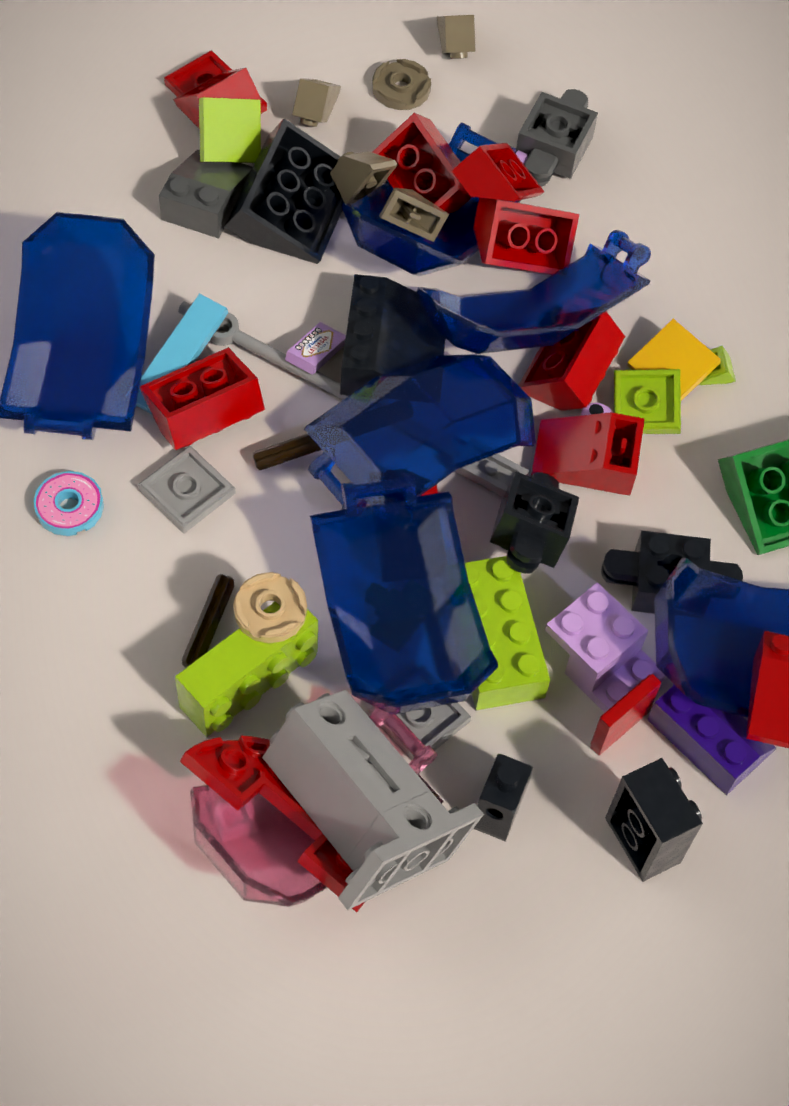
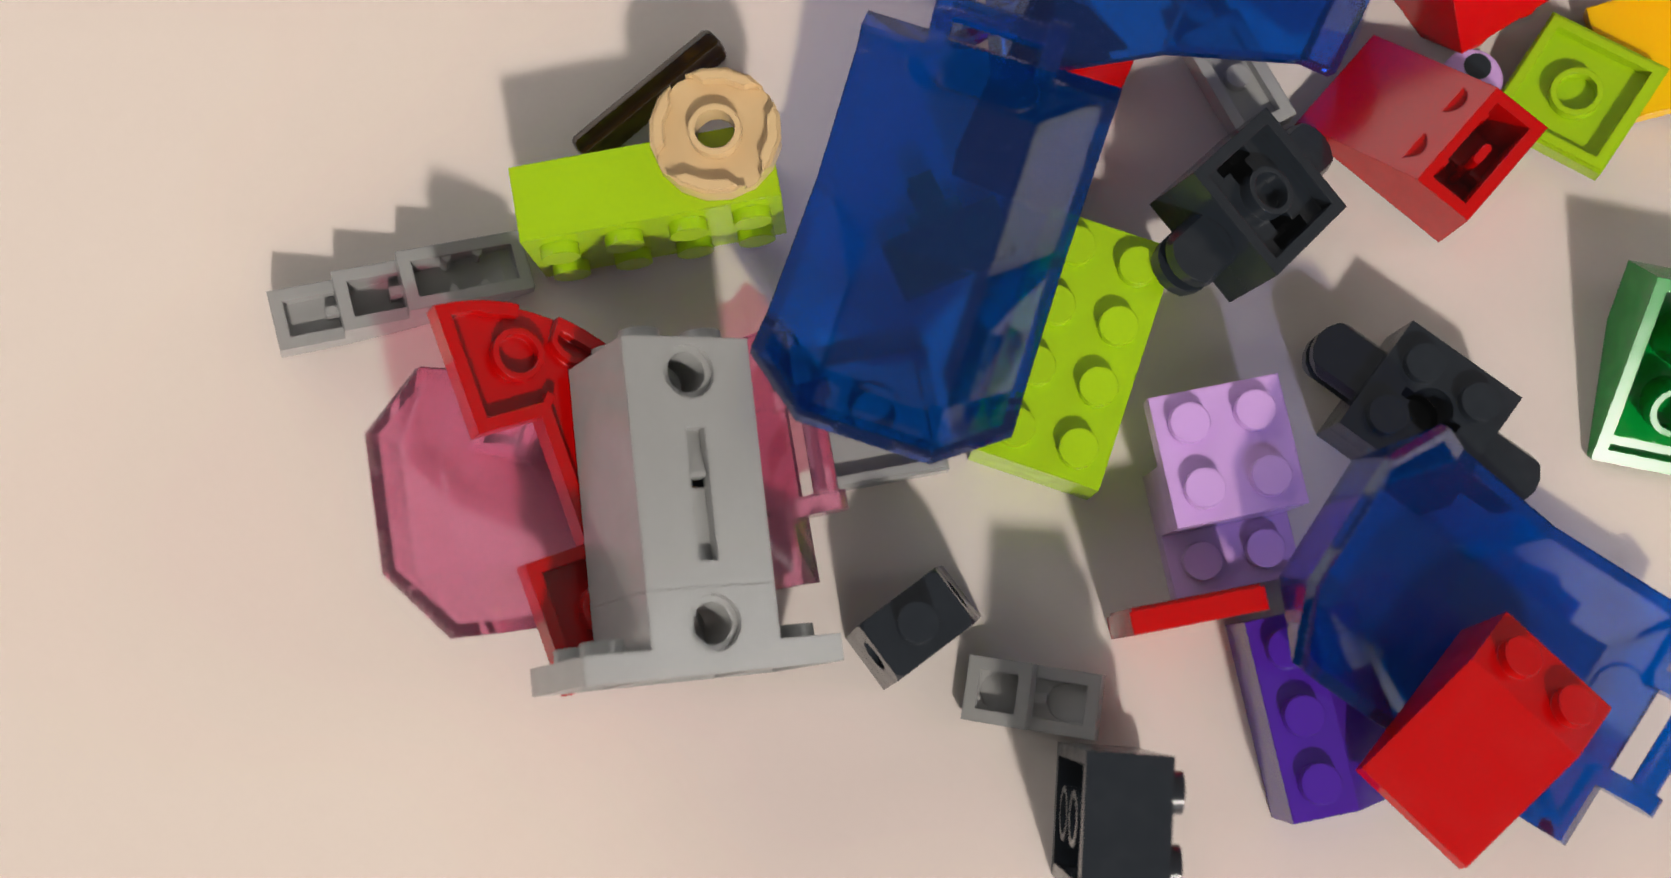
camera: 40 degrees right, 20 degrees up
none -> light grey slope [266,230,535,358]
none -> light grey slope [961,654,1106,741]

